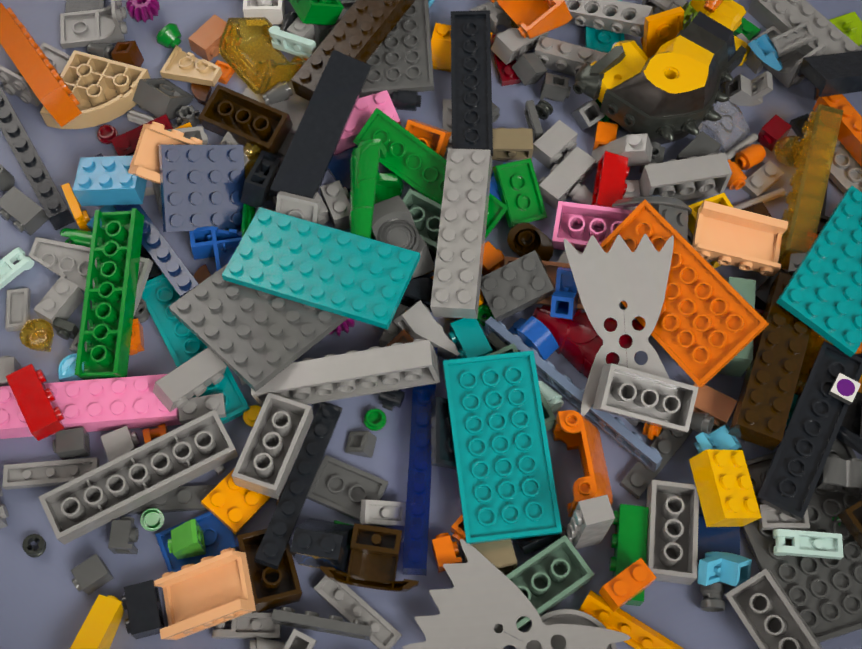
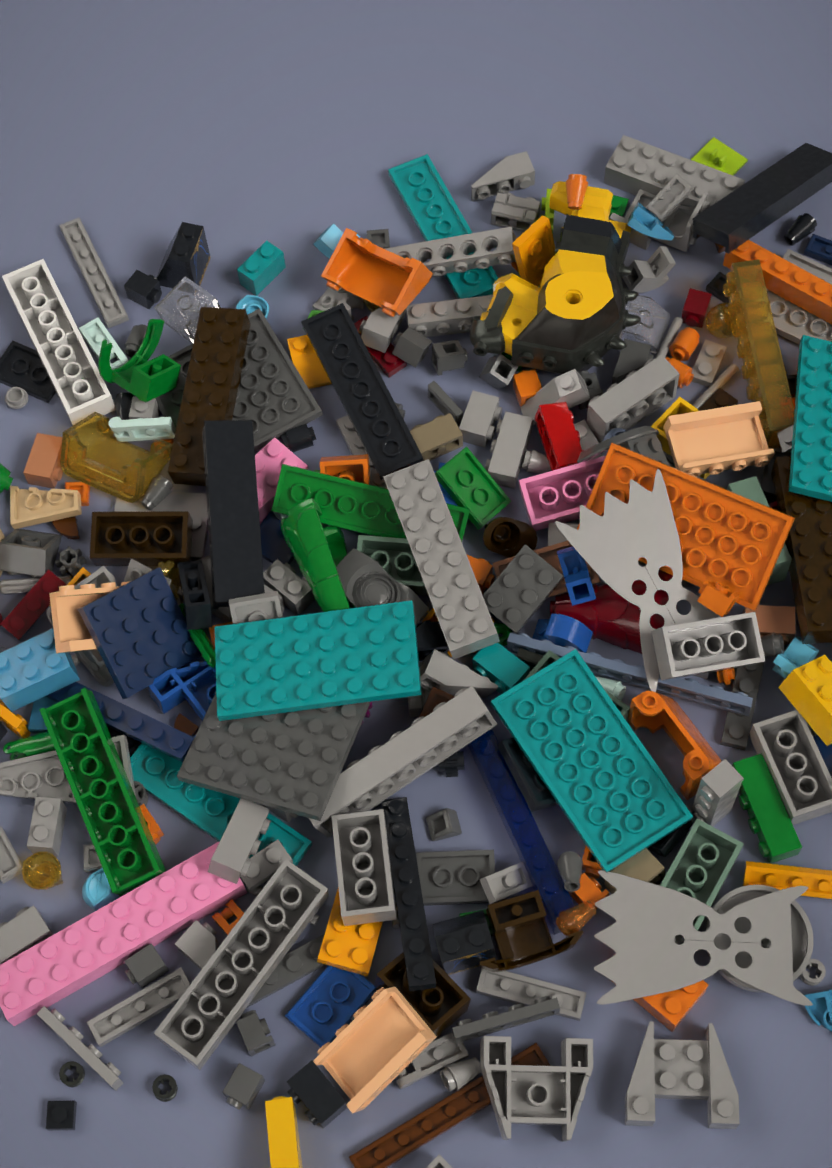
camera: 20 degrees left, 0 degrees up
red brick [6,364,65,441] -> none
pearl dark grey plate [52,317,79,340] -> none
plate [140,507,164,531] -> none
bright green slope [168,519,206,560] -> none
yellow plate [243,405,262,427] -> none
green plate [364,409,386,431] -> none
pearl dark grey bush [535,100,553,120] -> none
orange brick [598,558,657,612] -> none
none -> clear orange cone [556,901,596,936]
none -> dark grey cone [557,851,583,892]
none -> orange brick [697,580,741,617]

